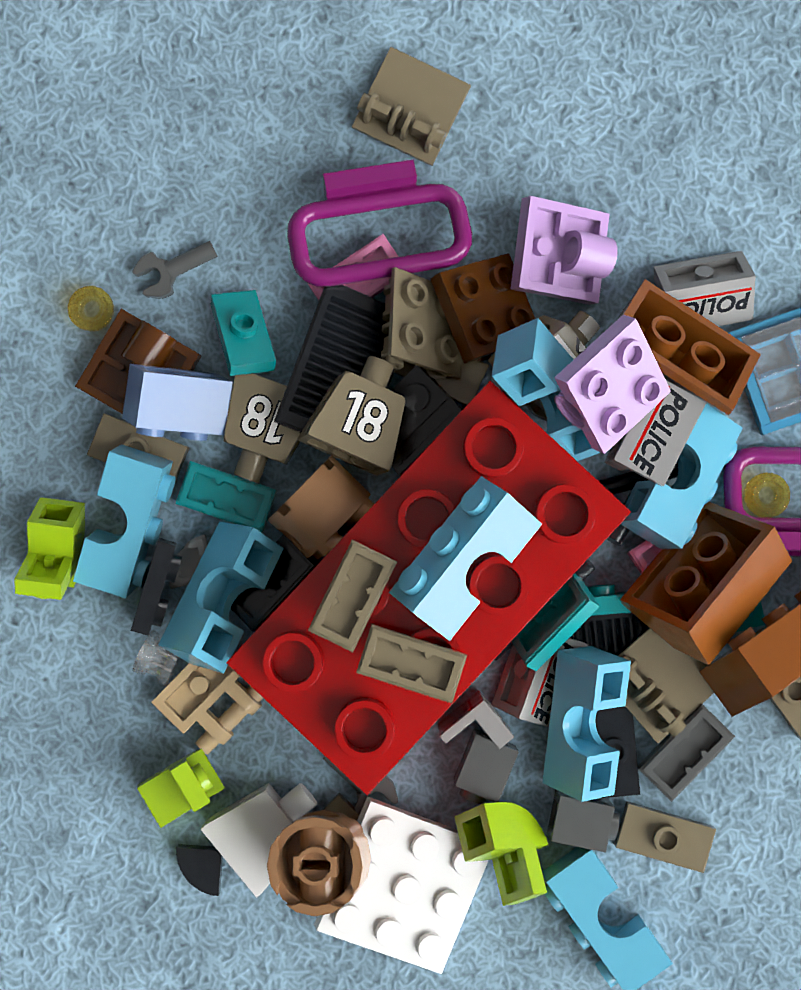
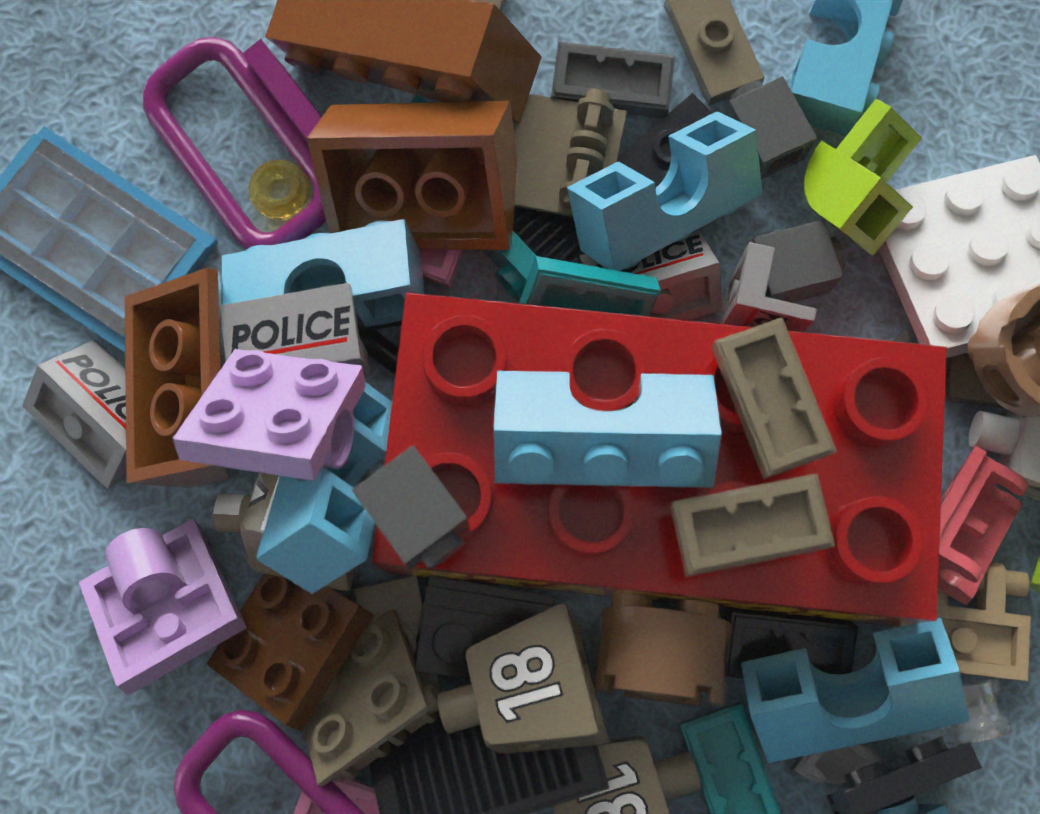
camera: 130 degrees left, 10 degrees down
none -> dark grey brick [352,445,470,570]
none -> coral hinge [938,445,1029,606]

